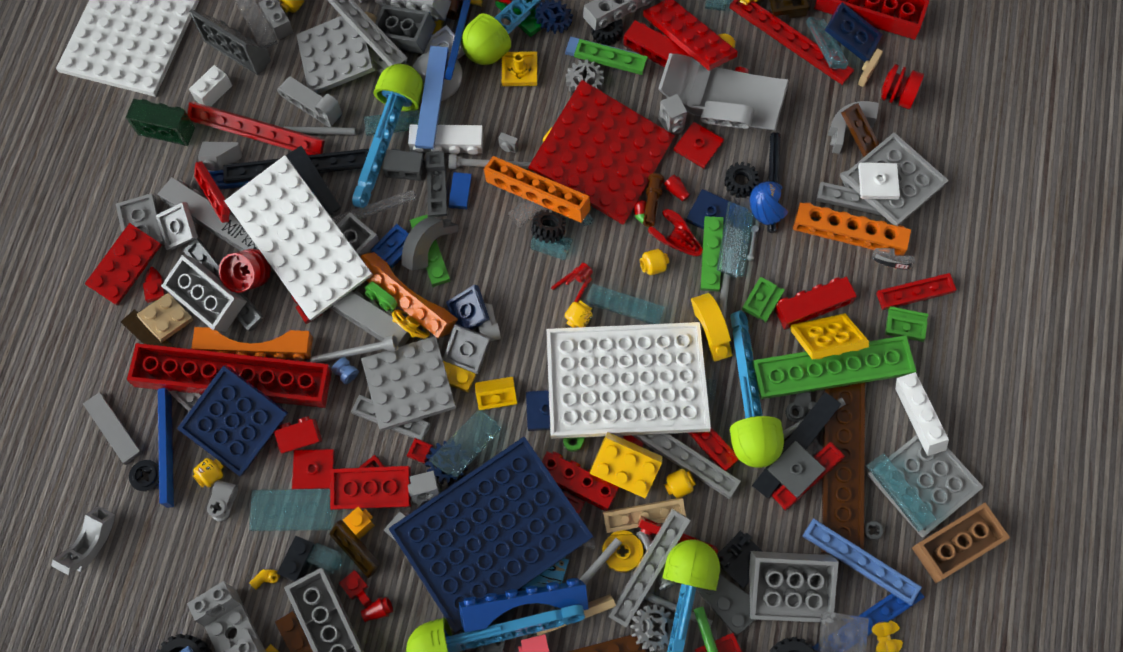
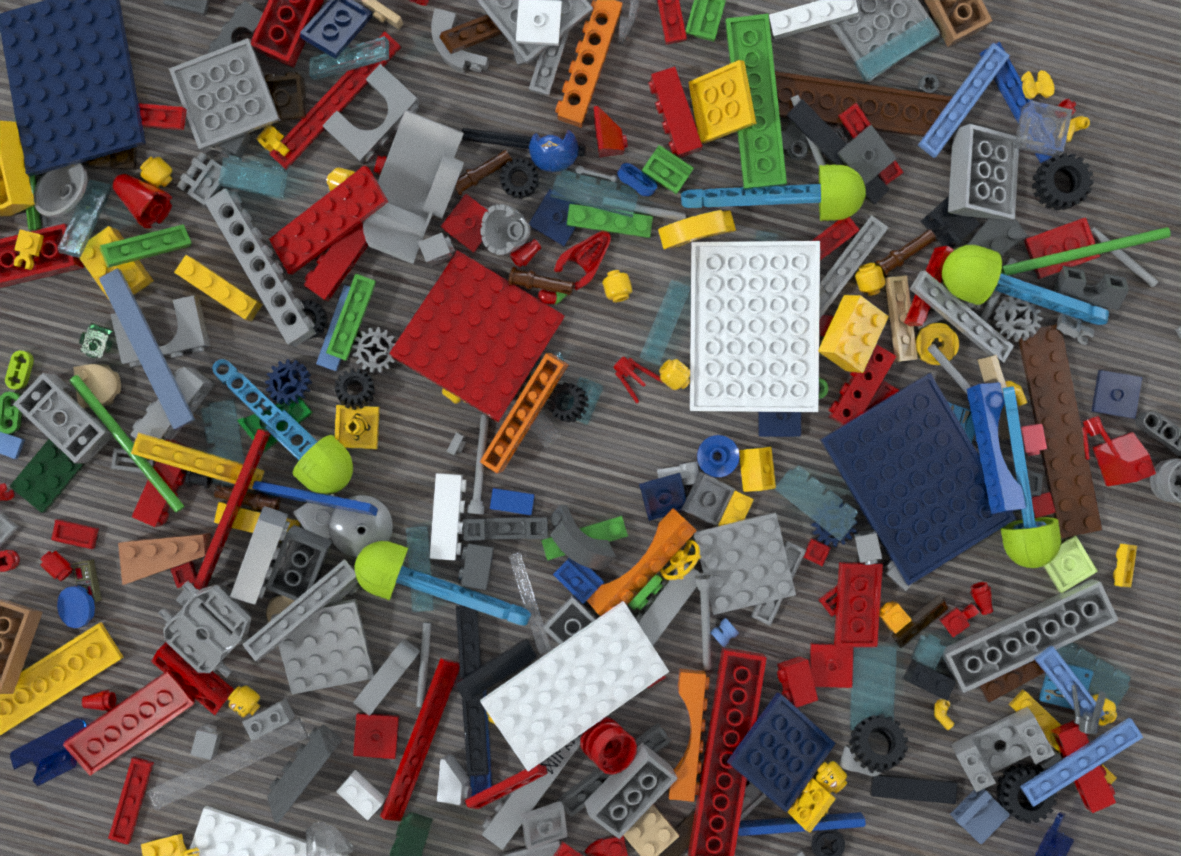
camera: 90 degrees left, 20 degrees up
medium blue tile [415,46,449,150] -> none
none -> clear slope [306,822,354,856]
none -> light grey arch [323,64,420,164]
none -> black tyre [335,368,375,410]
none -> red plate [353,712,399,759]
none -> reddish brown pin [454,149,512,196]
none -> light grey hair [481,204,531,255]
none -> red slope [594,106,628,158]
none -> blue plate [617,163,657,196]
none -> blue dish [697,435,739,477]
none -> yellow plate [788,777,836,833]
none -> black tyre [849,714,908,772]
none -> black tile [870,774,957,804]
none -> reddish brown pin [875,229,936,277]
none -> sand blue bracket [950,789,1010,844]
none -> yellow arm [1005,381,1028,406]

